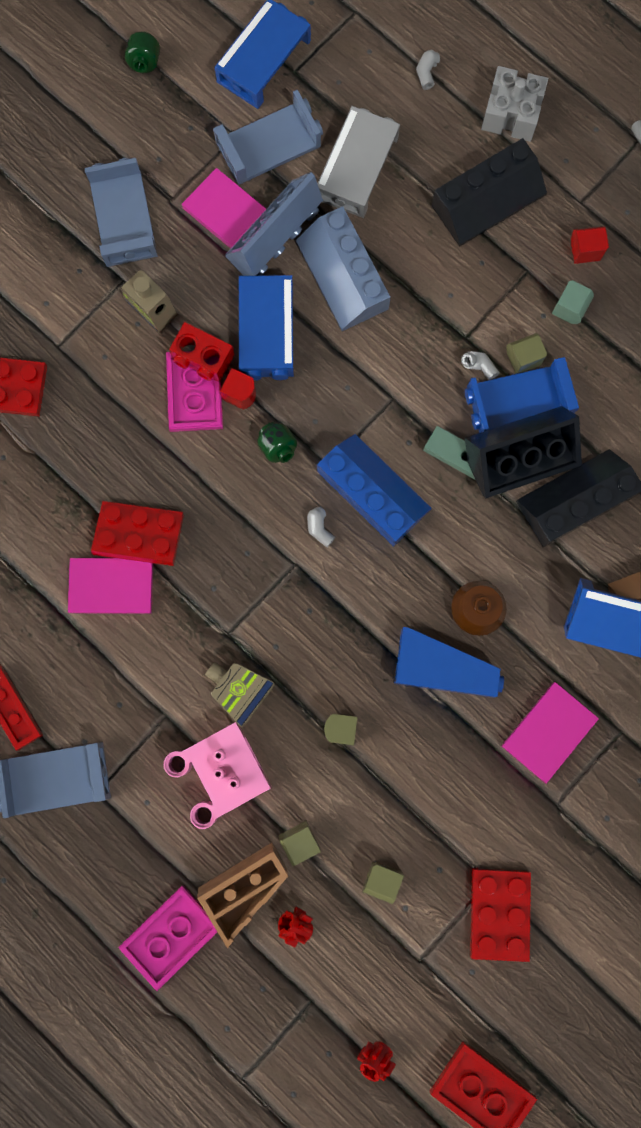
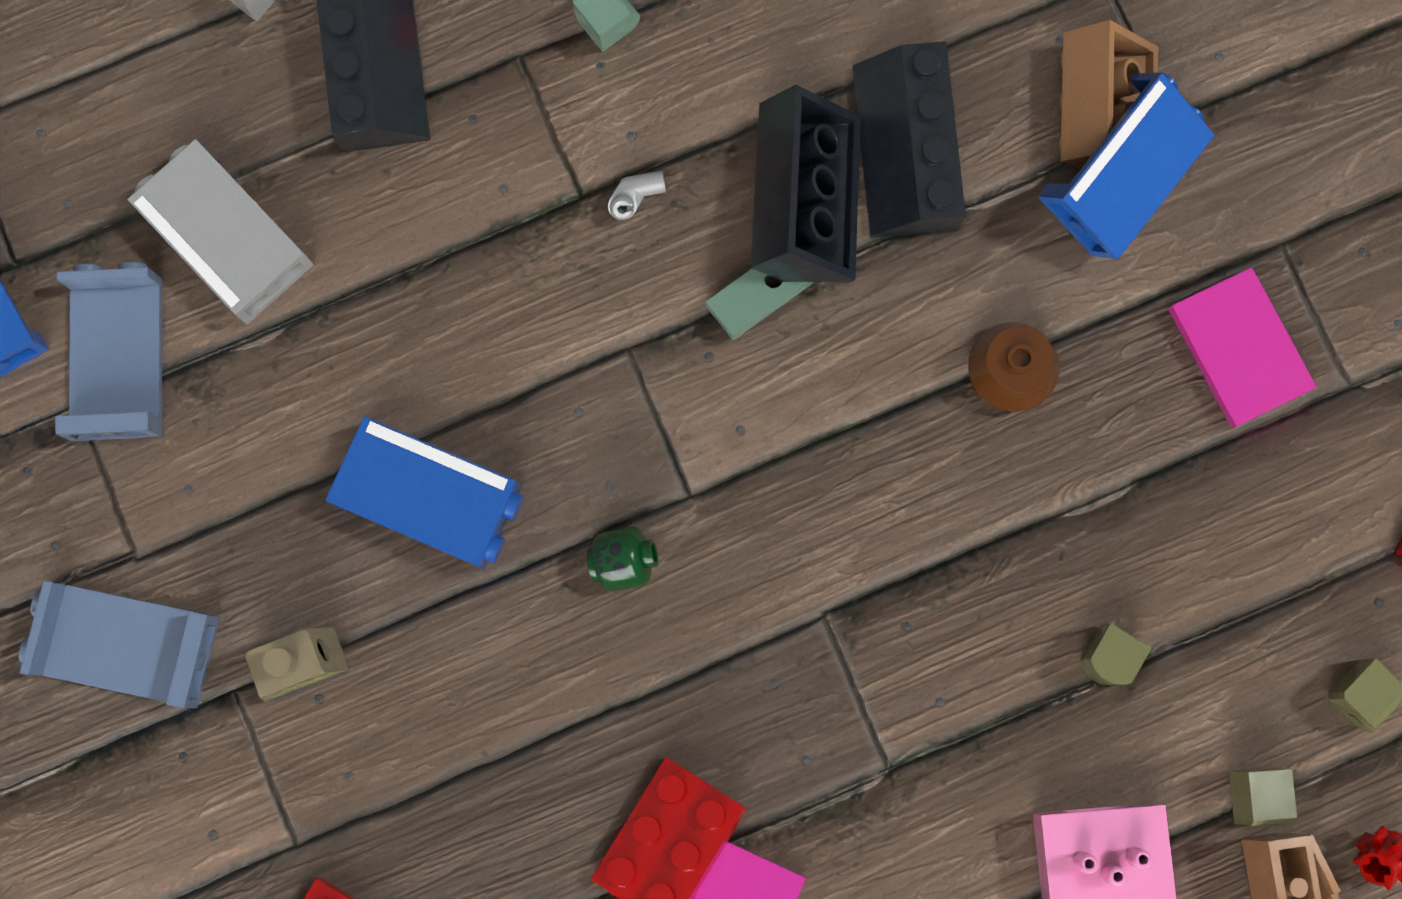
camera: 65 degrees left, 0 degrees up
dark pink tile [166,351,223,432] -> none
red brick [169,322,235,382] -> none
dark pink tile [182,168,266,249] -> none
dark tan torso [205,662,276,727] -> none
red piece [220,368,256,410] -> none
sand blue slope [224,172,323,276] -> none
sand blue slope [296,206,391,331] -> none
light grey arm [307,507,335,548] -> none
blue slope [317,434,432,547] -> none
blue slope [394,627,504,698] -> none
light grey arm [416,50,440,90] -> none
blue panel [465,357,579,433] -> none
olive piece [506,333,547,374] -> none

